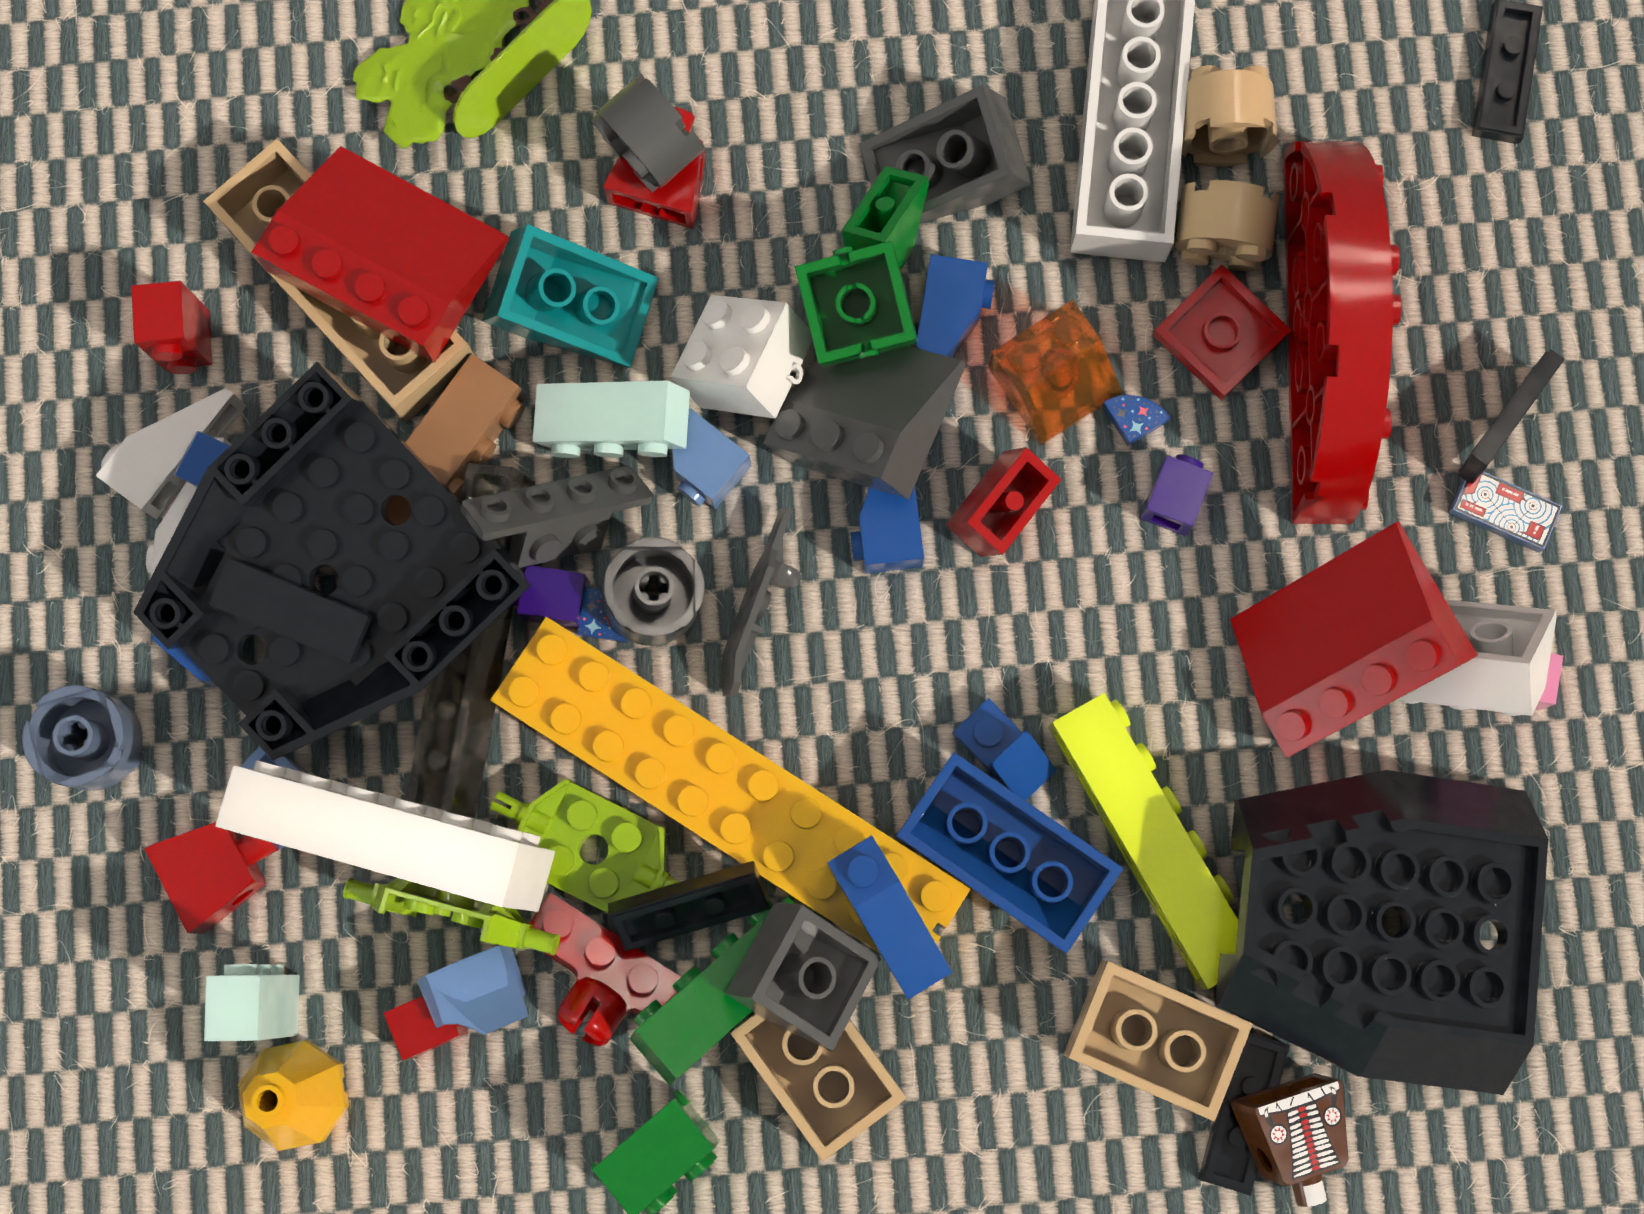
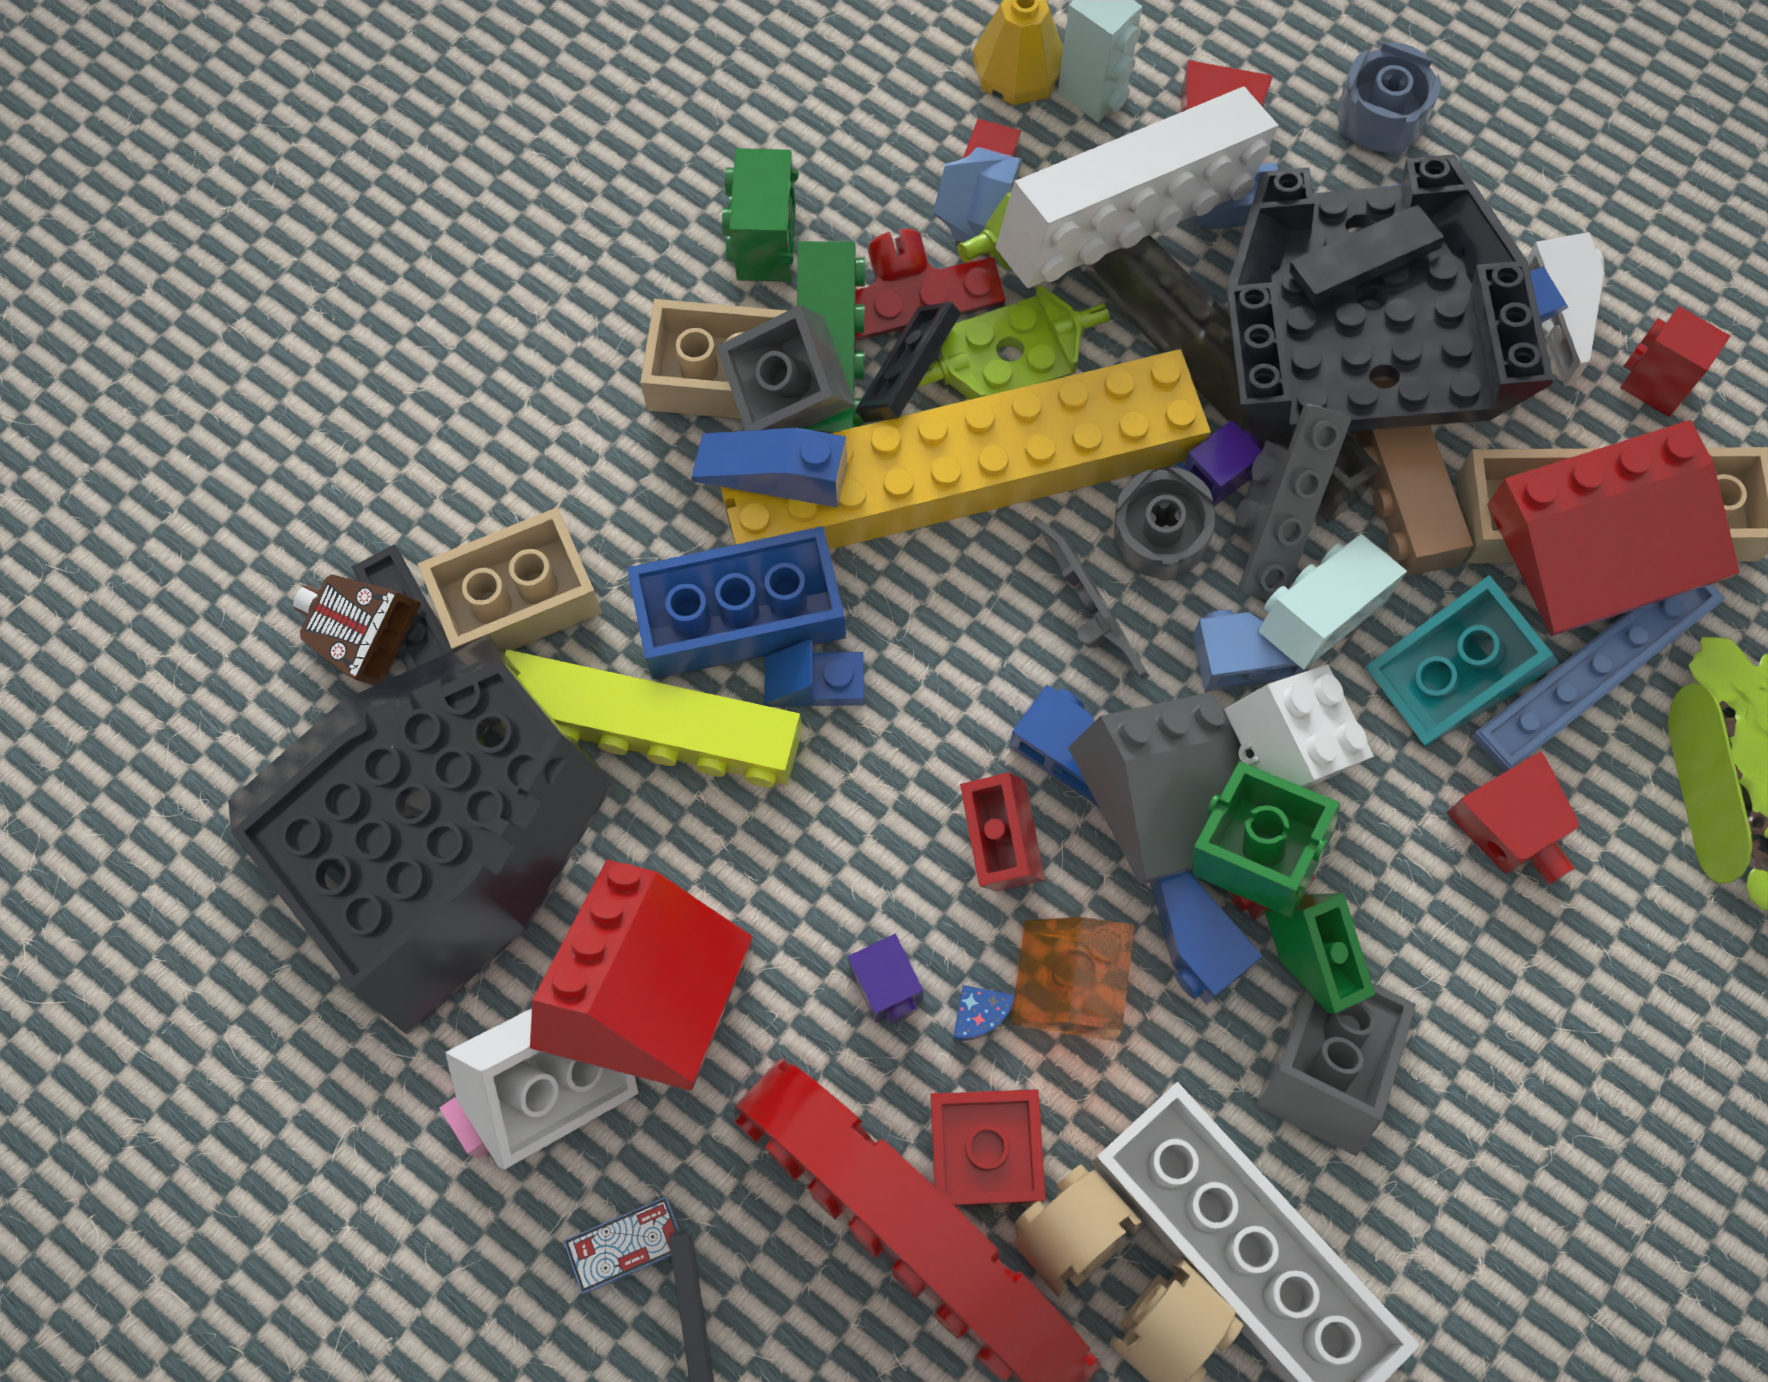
camera: 130 degrees right, 10 degrees down
dark grey brick [591,73,705,193] -> none
none -> medium blue tile [1471,584,1726,773]

